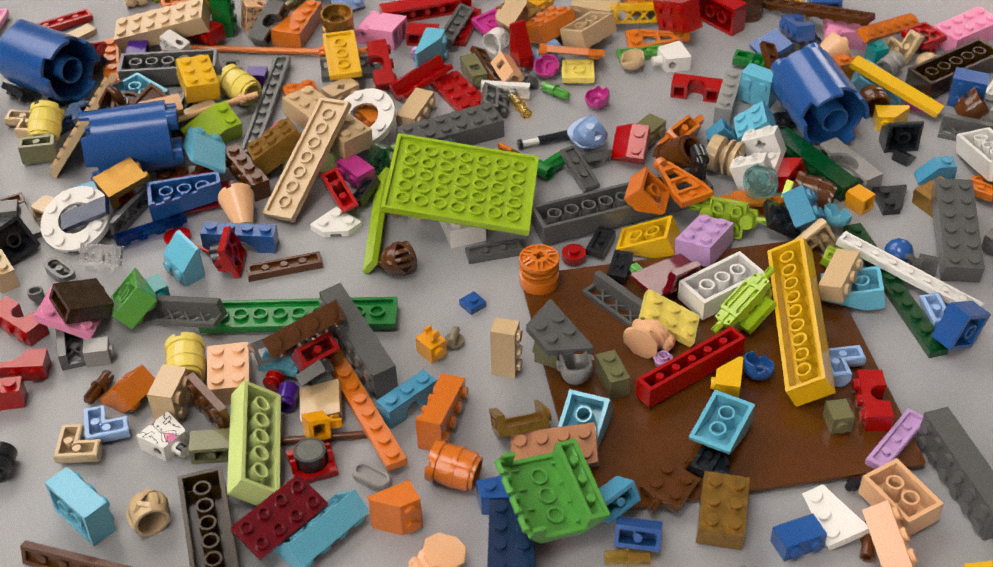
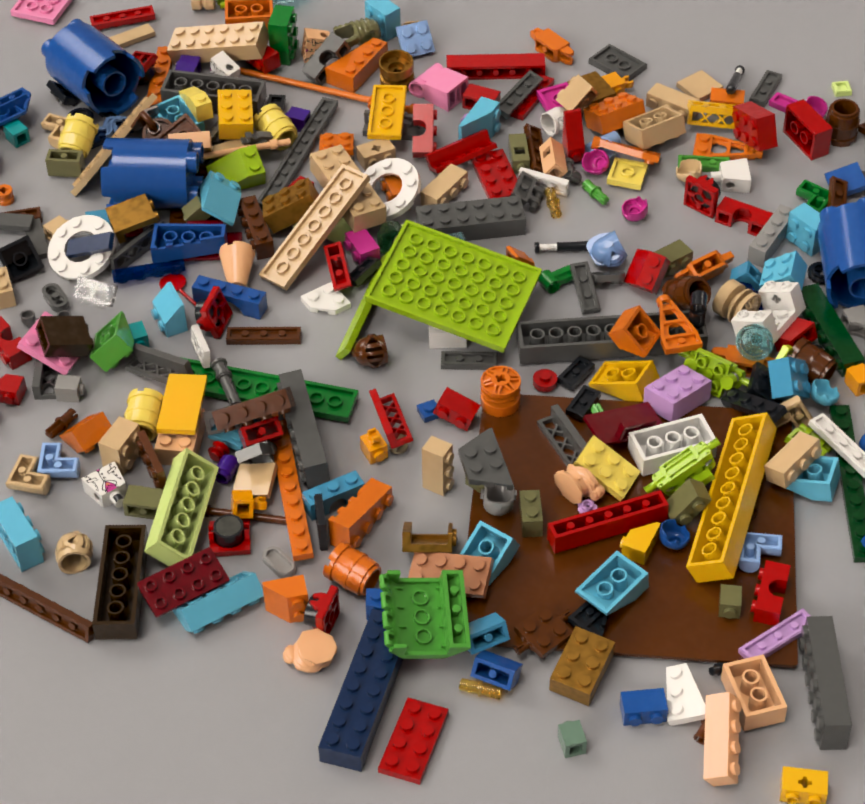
camera: 15 degrees right, 5 degrees up
none -> yellow tile [156,374,208,435]
none -> light yellow slope [179,86,214,122]
none -> olive brick [181,195,212,222]
none -> white tile [191,324,210,368]
none -> dark grey pin [210,358,241,405]
none -> dark grey plate [240,131,273,145]
none -> red piece [304,585,340,635]
none -> black tile [314,493,328,551]
none -> red fence [369,388,413,449]
none -> red brick [433,387,481,431]
none -> olive brick [667,478,712,526]
none -> red piece [683,175,721,219]
none -> black plate [721,388,788,424]

